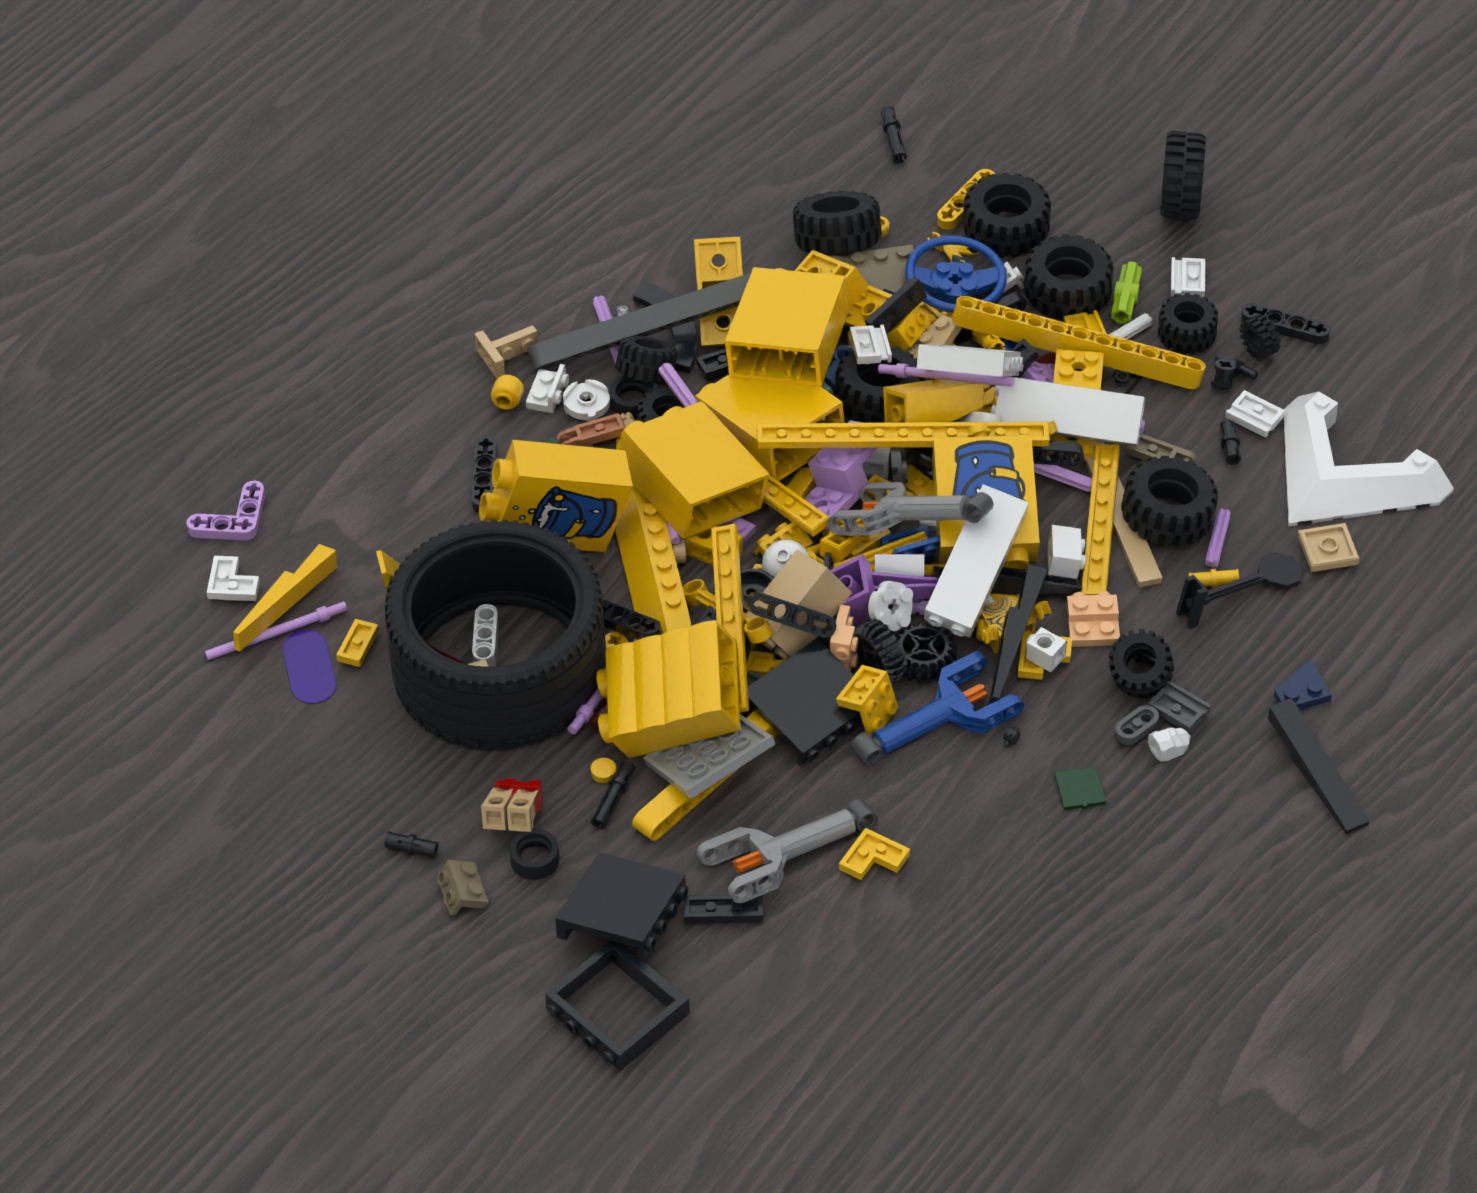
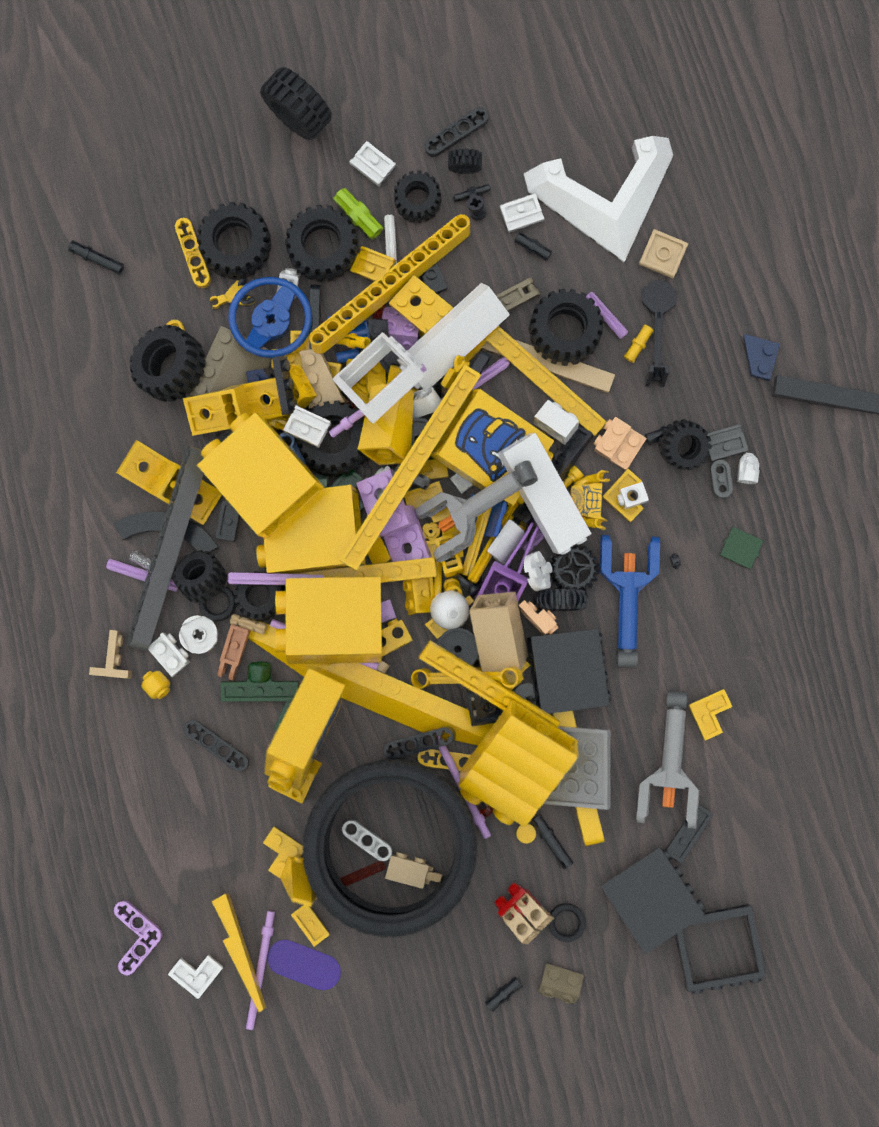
camera: 50 degrees left, 35 degrees up
black beam [745,591,837,638] -> none
yellow bracket [836,665,898,736] -> none
yellow plate [968,423,991,437] -> none
black slope [988,564,1048,705] -> none

